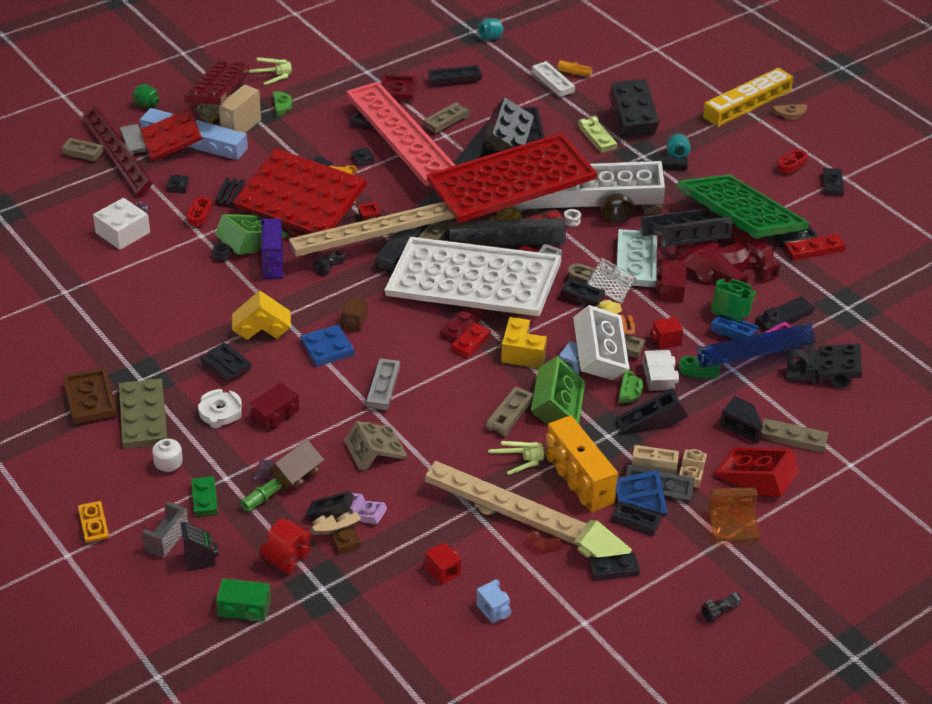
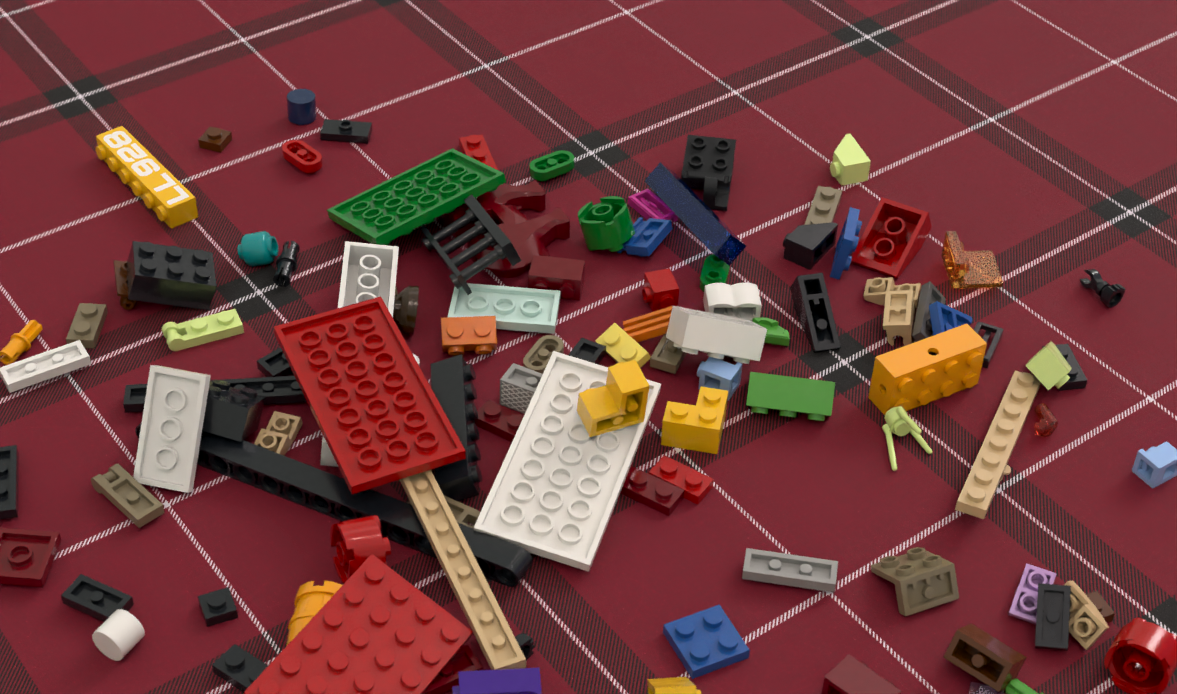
camera: 90 degrees left, 0 degrees up
reddish brown brick [341,297,368,332] -> none
coral plate [346,82,455,186] -> none
red brick [425,542,461,585] -> none
dark tan plate [486,387,534,437] -> none
clear panel [587,258,637,304] -> none
black hinge [755,296,815,332] -> none
medium nougat plate [772,104,807,120] -> none
none -> dark tan plate [66,303,108,348]
none -> white piece [92,609,145,661]
none -> white plate [133,365,211,493]
none -> reddish brown plate [198,127,232,153]
none -> dark blue piece [287,89,316,125]
none -> red brick [330,515,391,583]
none -> orange bracket [441,316,497,356]
none -> green plate [530,150,575,182]
none -> yellow brick [577,360,650,437]
none -> yellowish green slope [830,134,871,186]
none -> blue plate [830,207,862,280]

